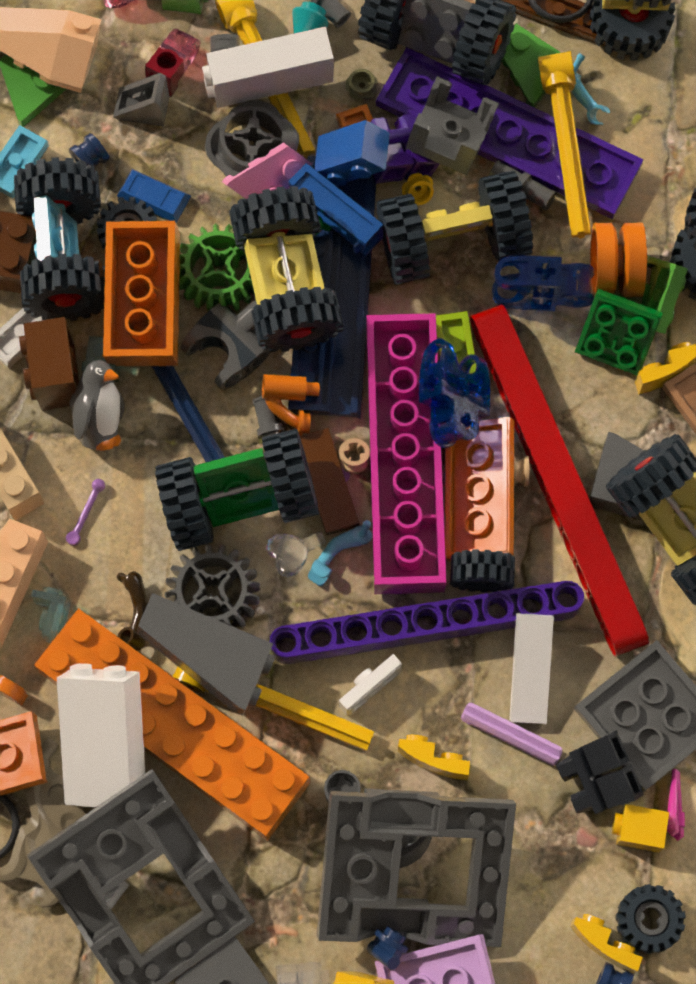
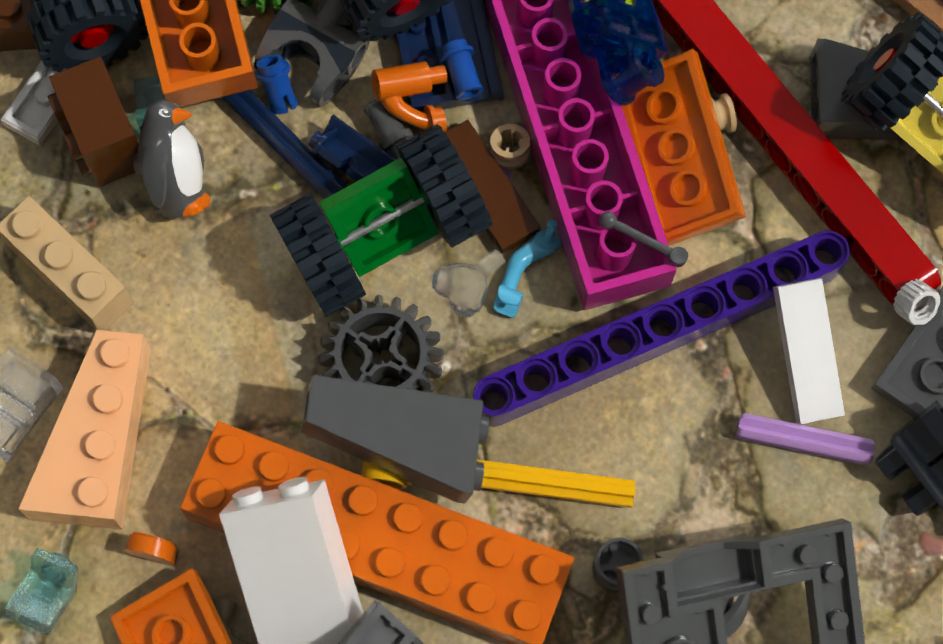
camera: 20 degrees left, 0 degrees up
clear light blue bracket [31,587,71,643] -> none
medium lavender hinge [66,479,105,546] -> none
dark brown piece [117,571,148,650] -> none
white plate [339,654,402,716] -> none
yellow slope [398,734,470,781] -> none
black bush [450,549,515,593] -> none
none -> blue pin [255,54,298,114]
none -> dark blue hinge [309,115,397,182]
none -> blue pin [439,39,484,100]
none -> dark grey hinge [599,211,688,267]
none -> white axle [893,279,940,325]

